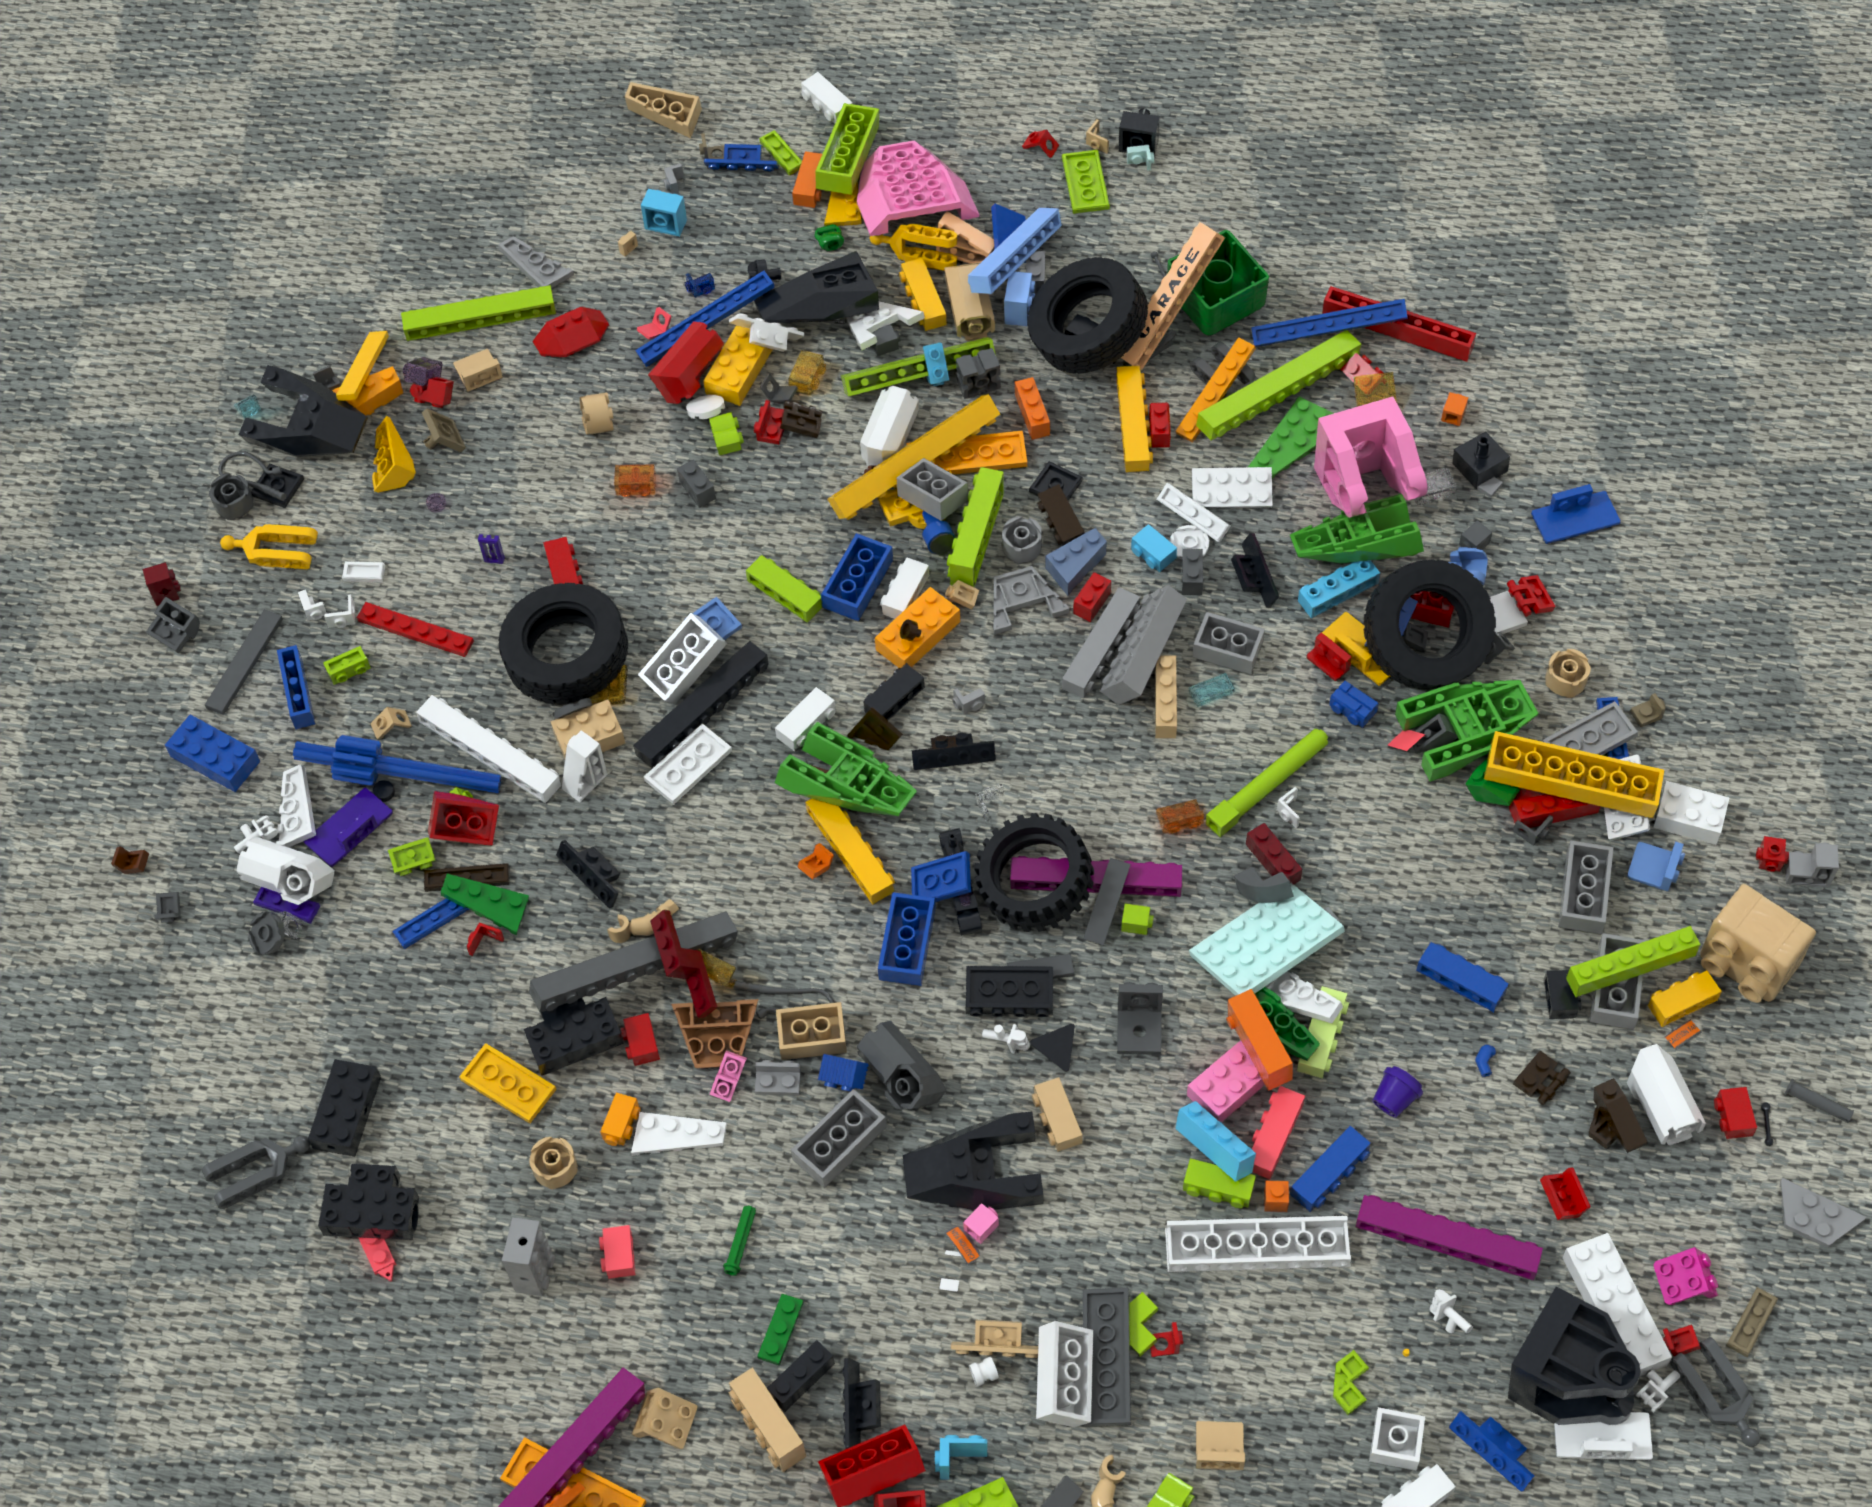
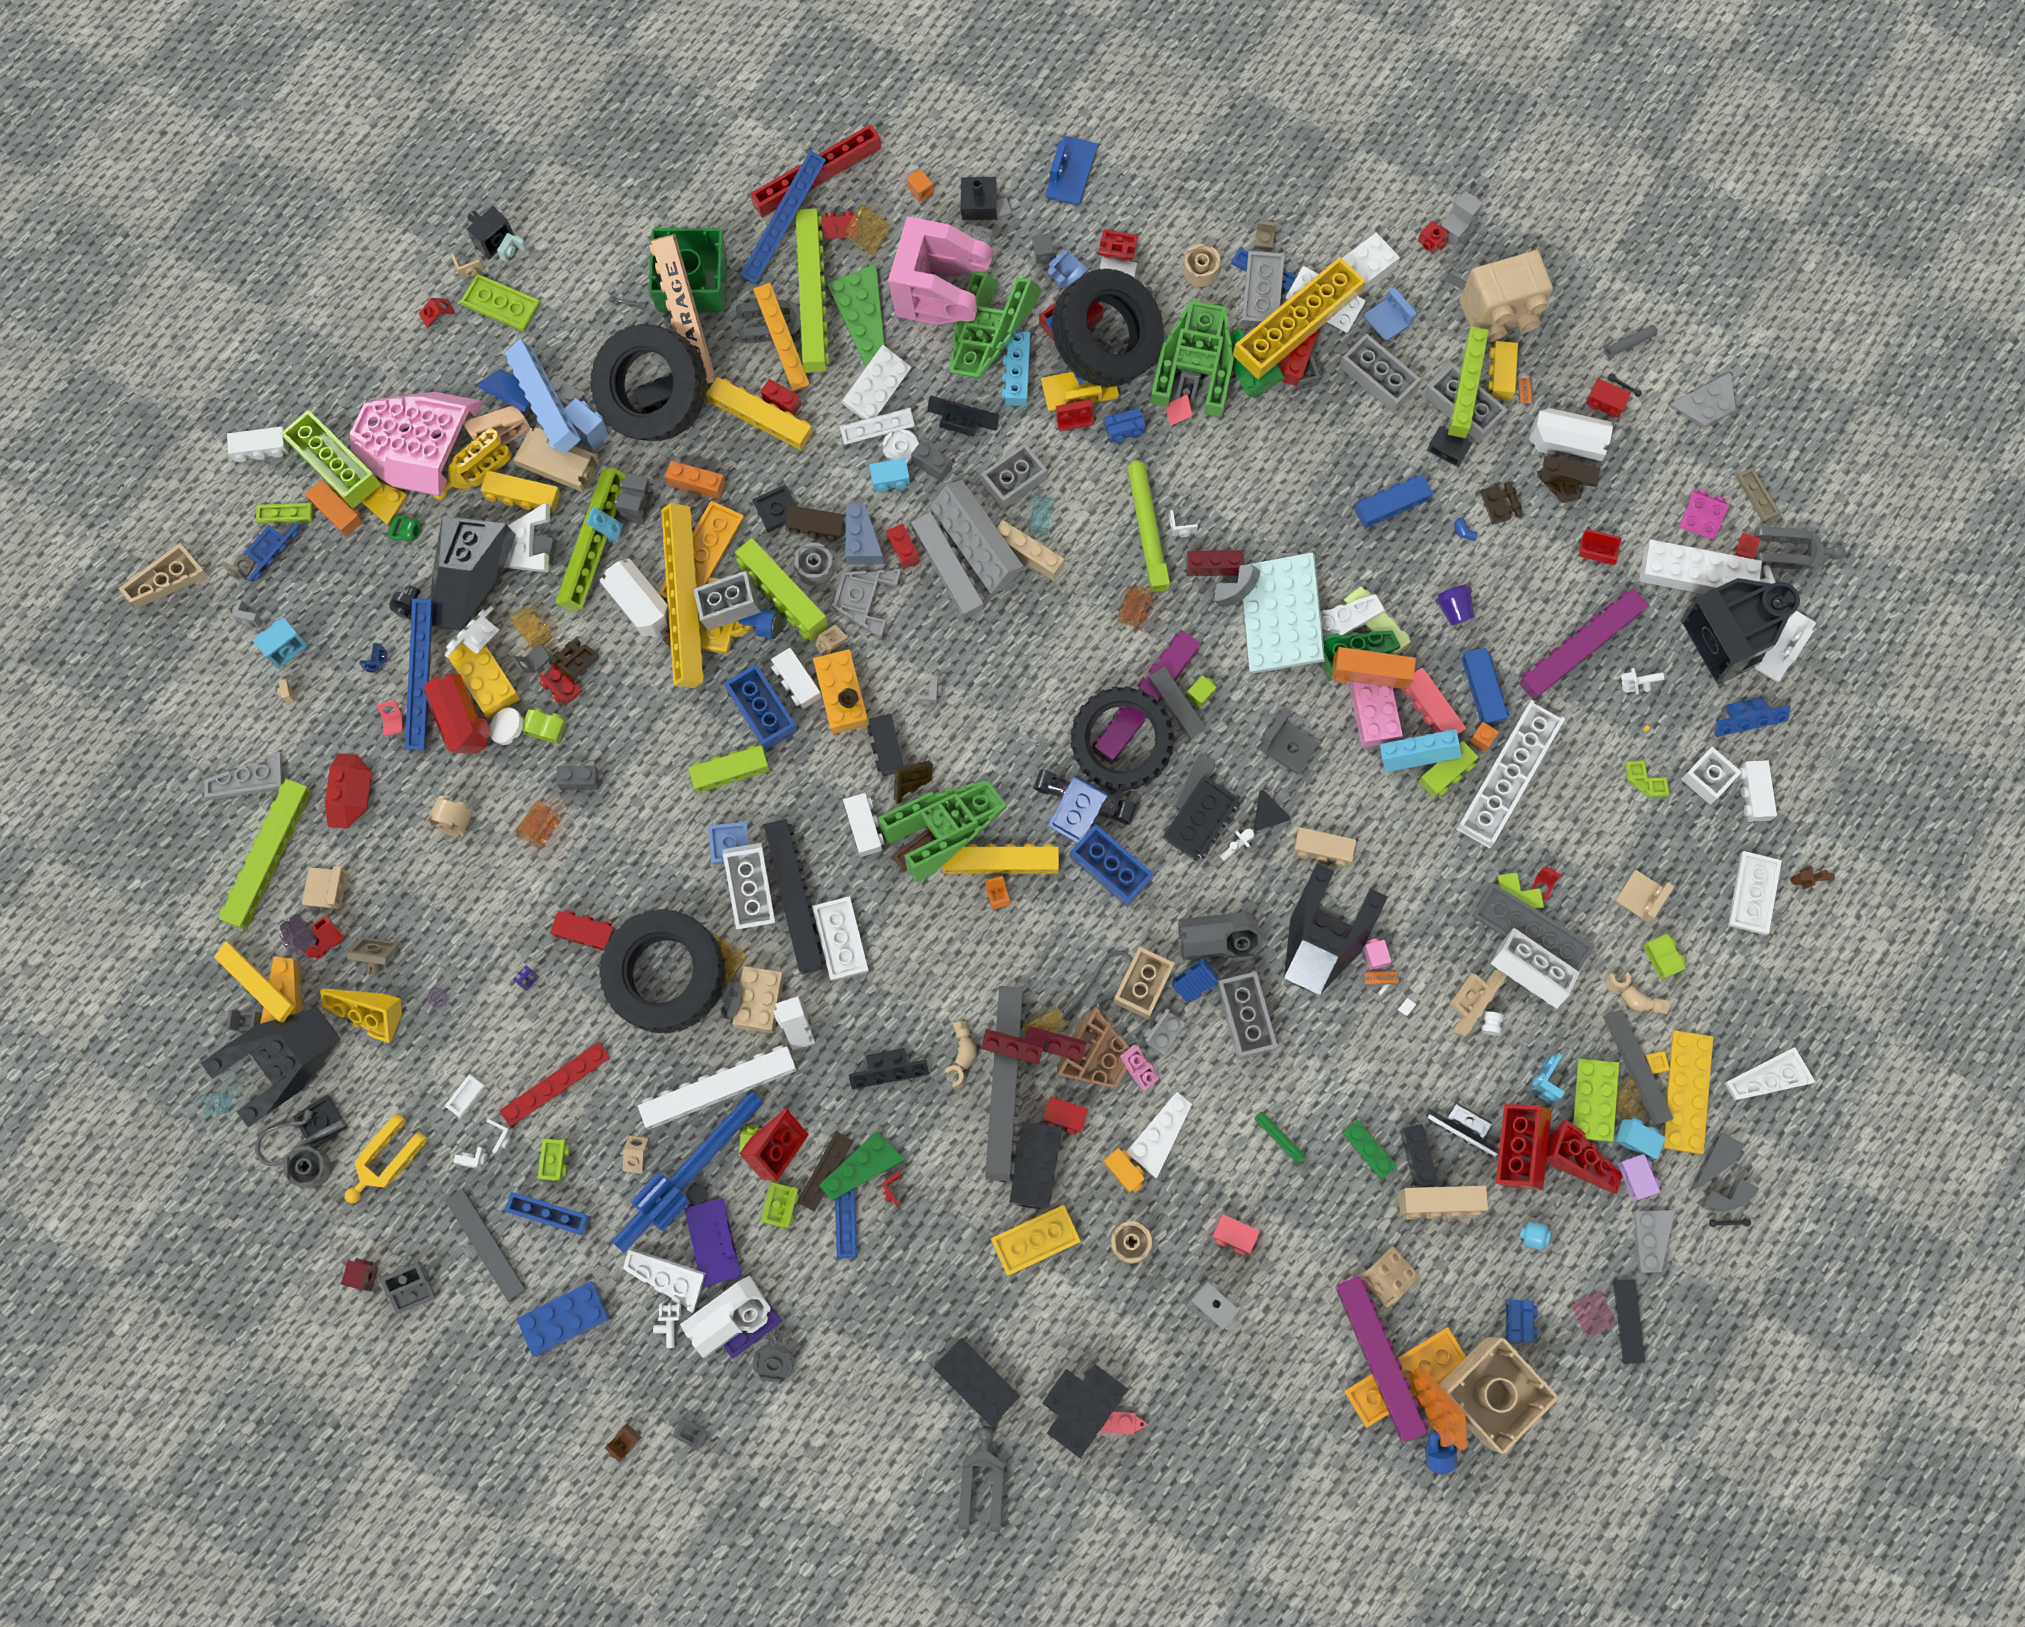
camera: 60 degrees left, 15 degrees up
black bracket [911,733,996,770] -> none

